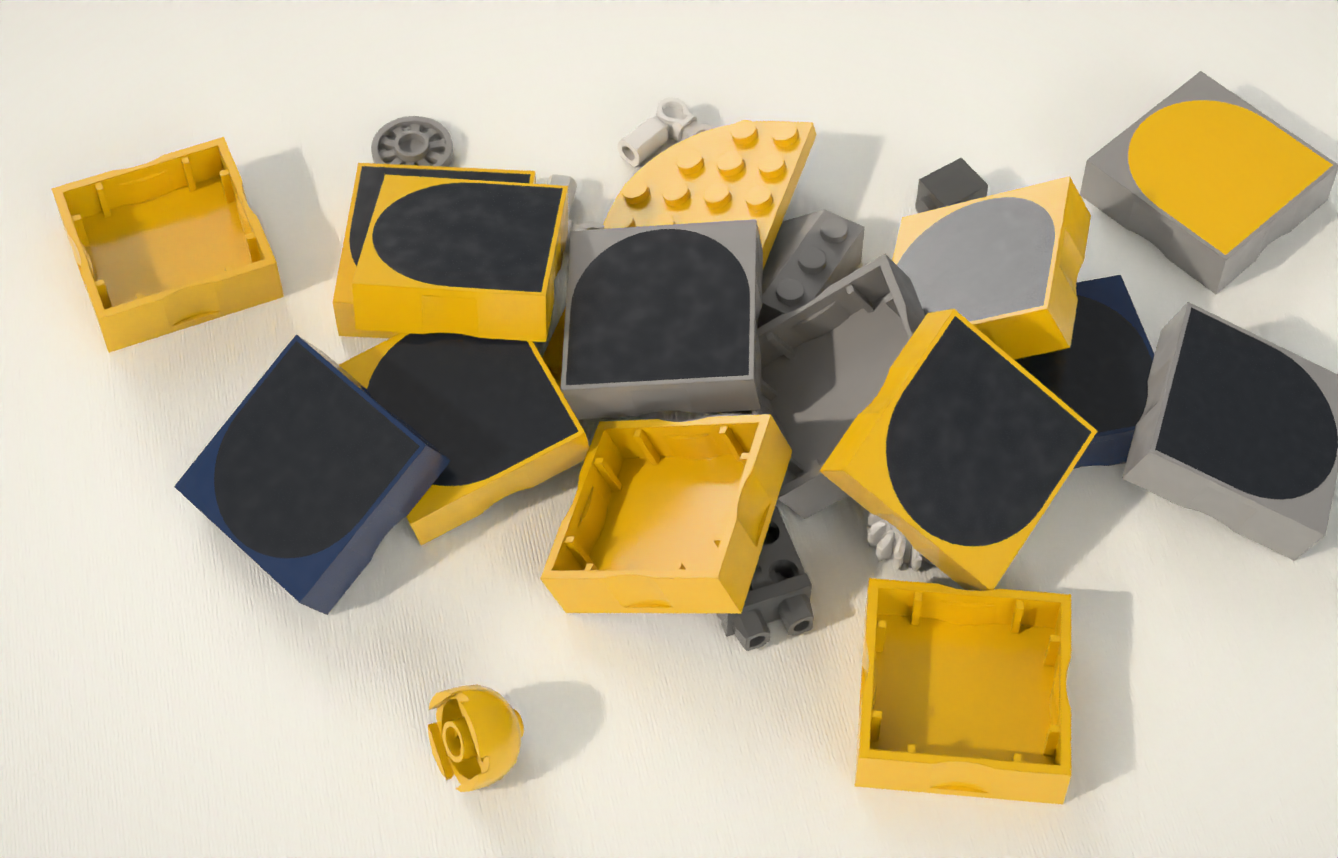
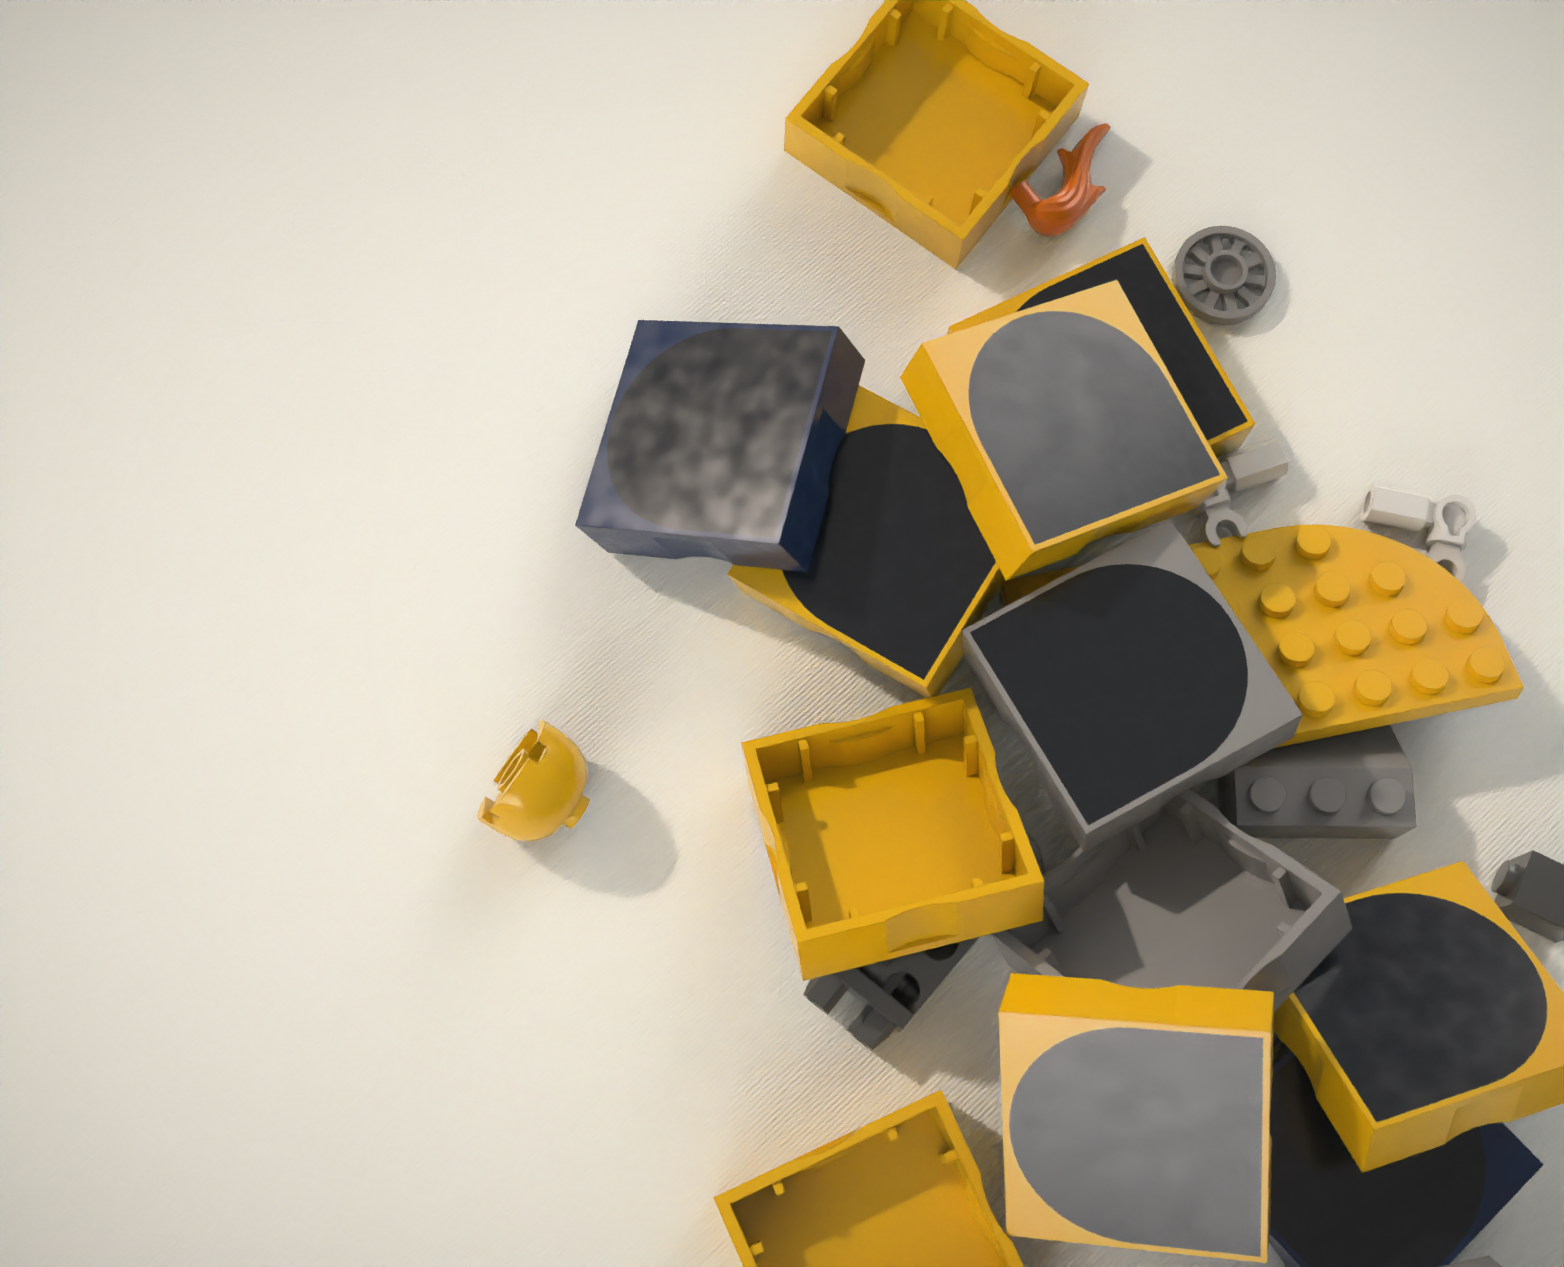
camera: 55 degrees right, 20 degrees up
none -> orange piece [1009,123,1111,236]

